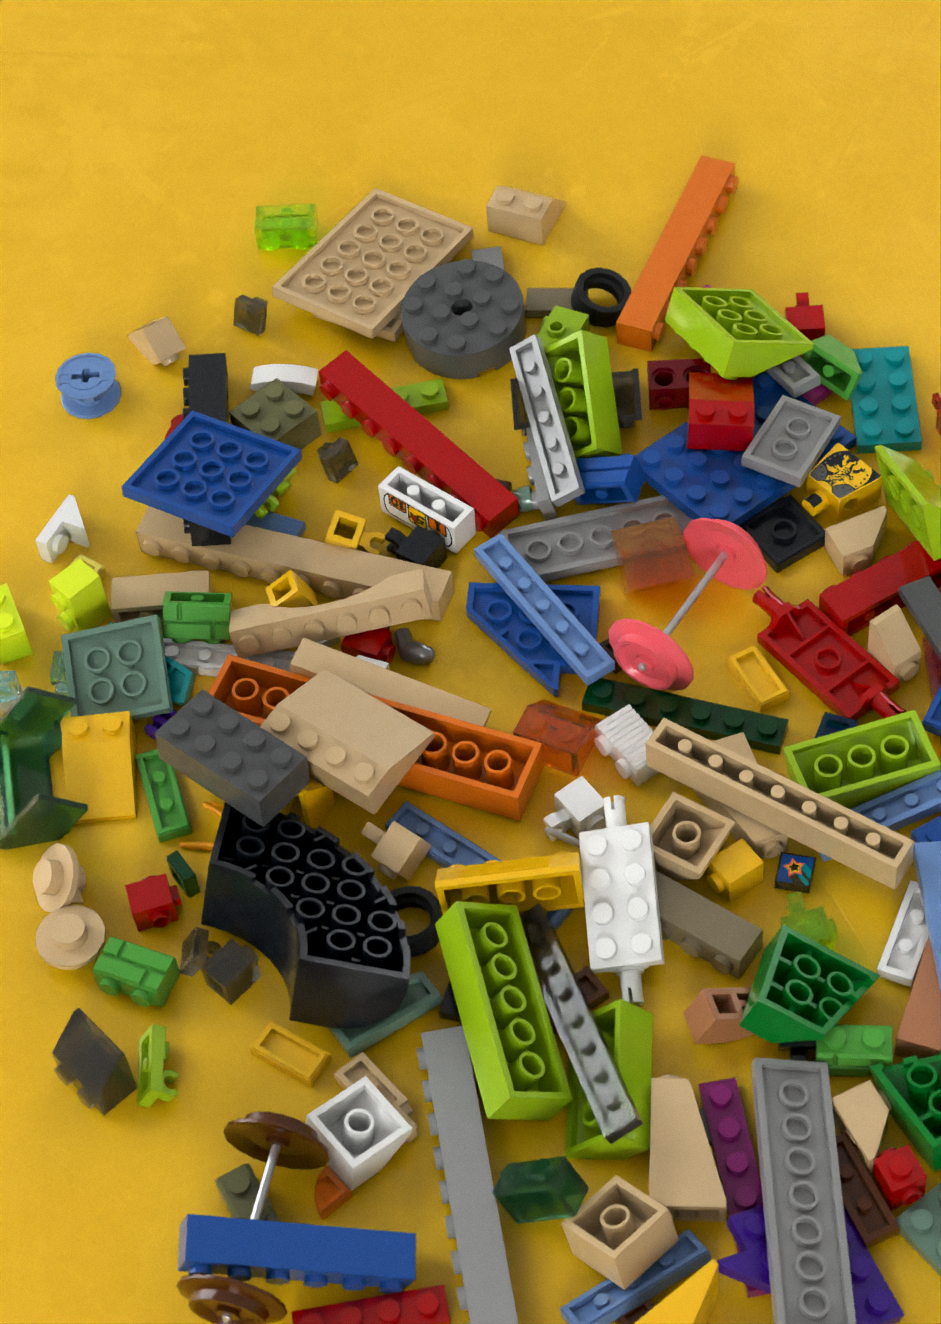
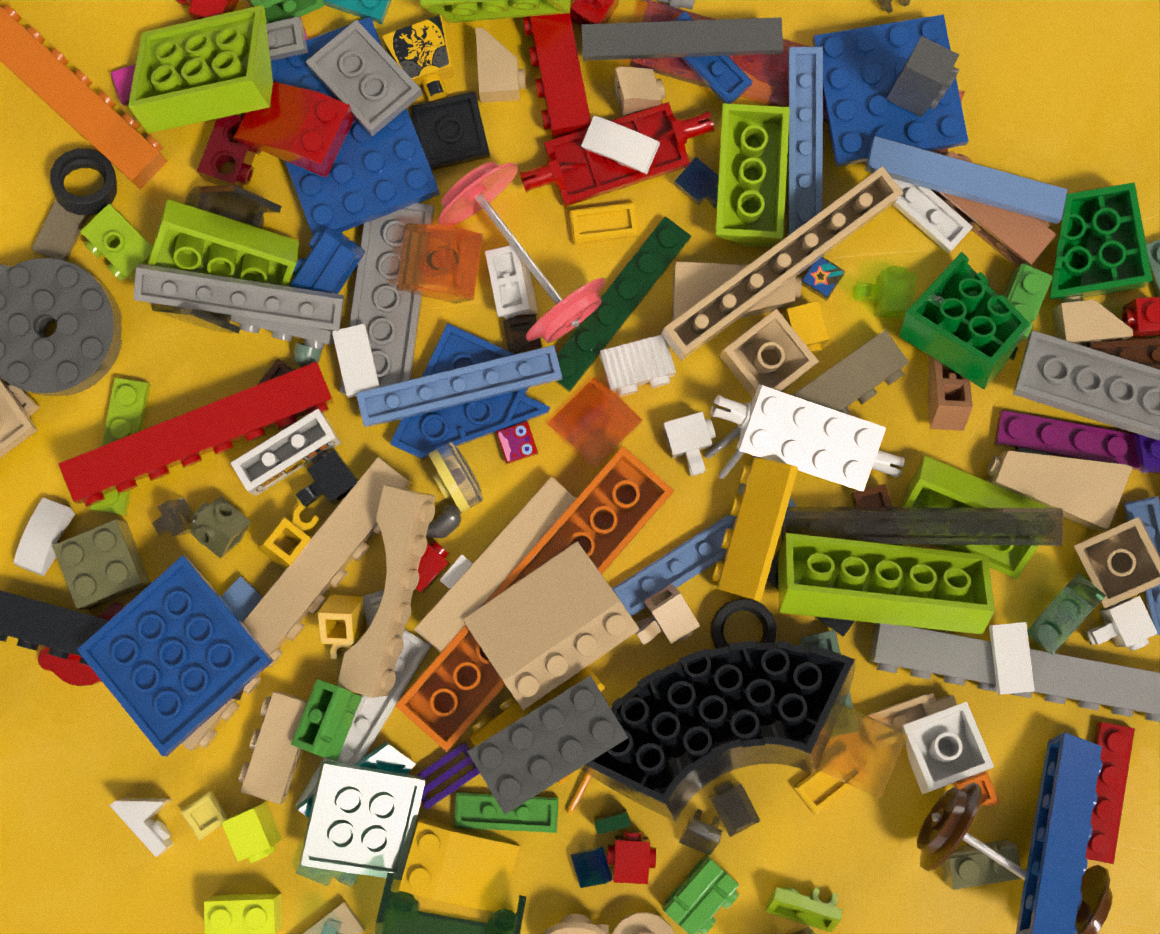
camera: 80 degrees left, 30 degrees up
none -> olive brick [189,496,251,558]
none -> white tile [332,323,380,398]
none -> piece [428,441,485,513]
none -> white hinge [485,245,538,319]
none -> tile [496,421,539,464]
none -> tile [570,846,613,888]
none -> white slope [581,115,660,174]
none -> clear yellow tile [817,705,909,799]
none -> white tile [989,622,1035,695]
none -> white brick [1085,596,1158,651]

